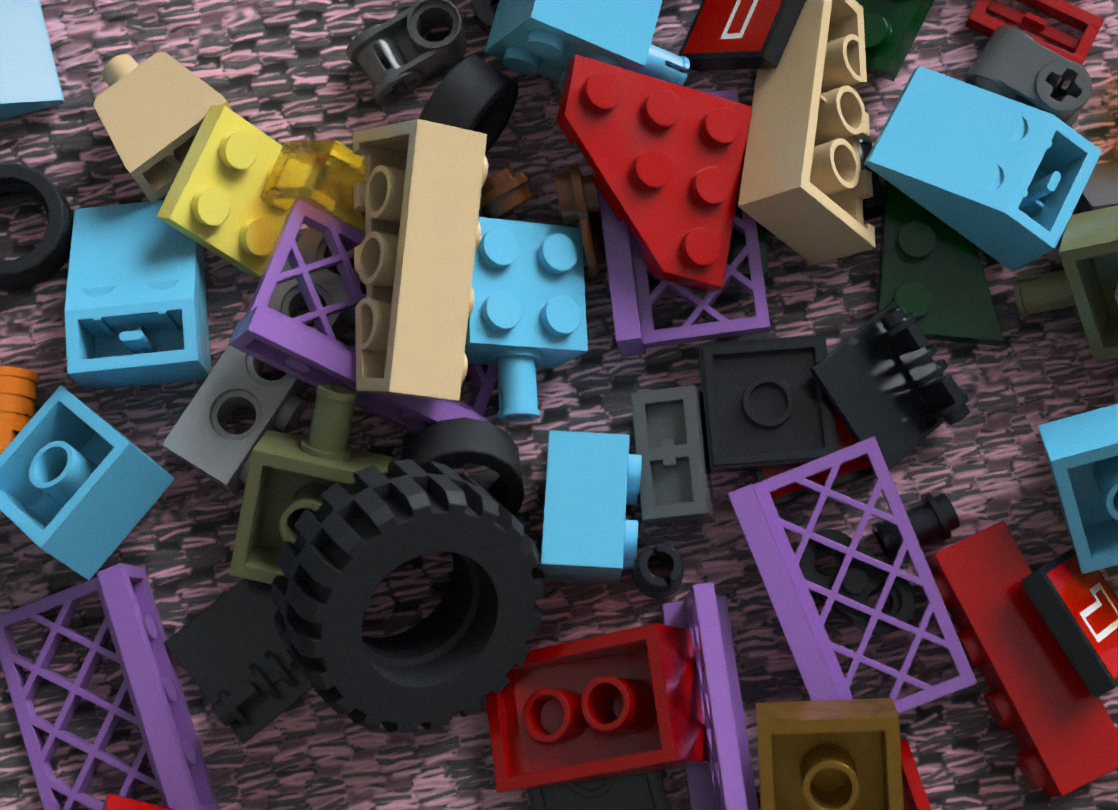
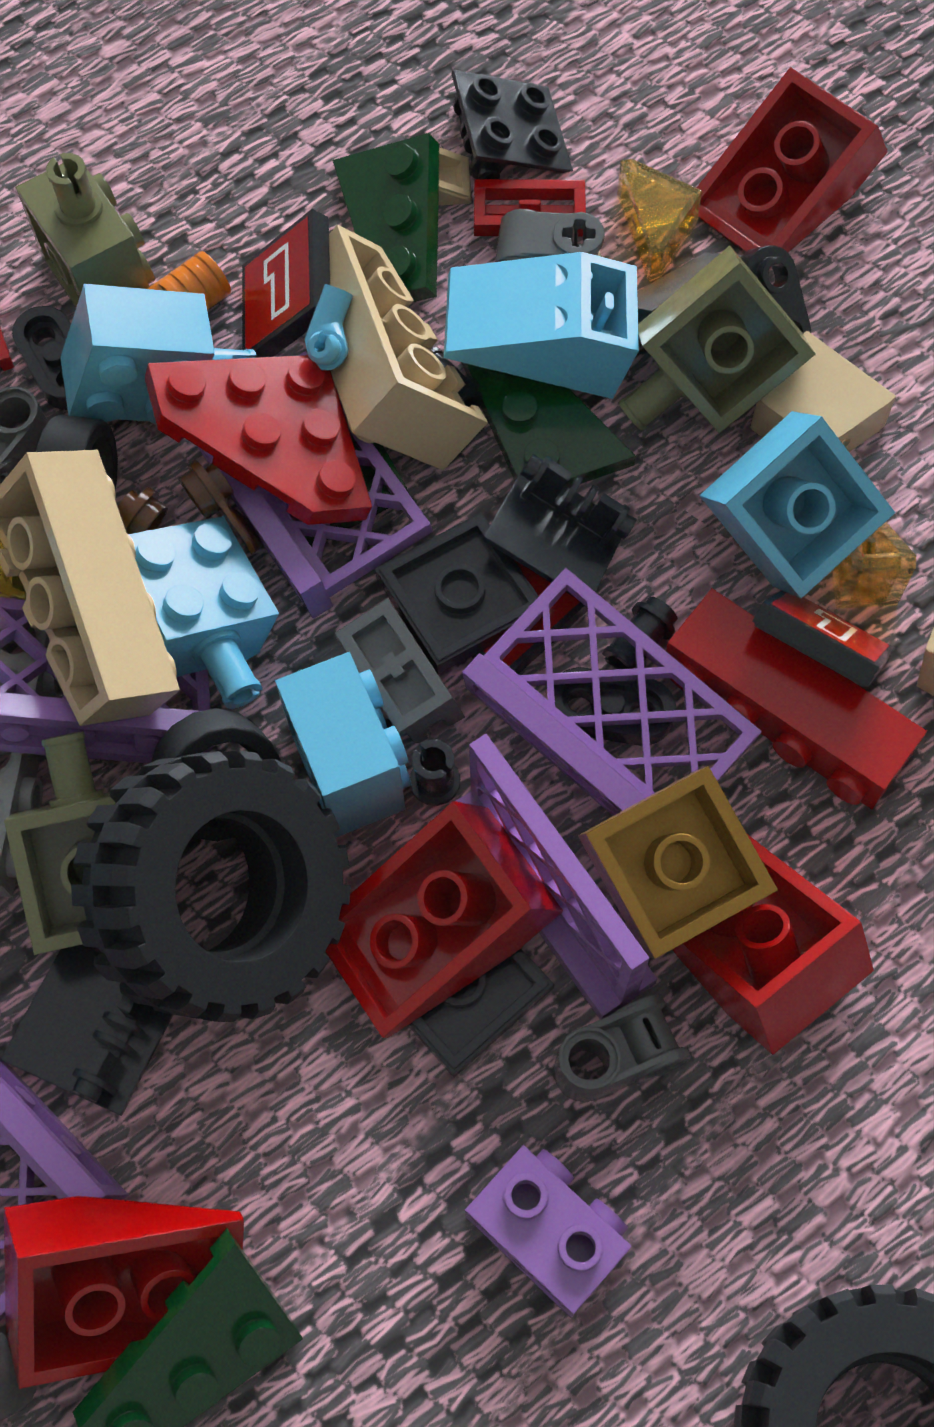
camera: 25 degrees left, 10 degrees down
none -> medium azure arm [305,284,353,371]

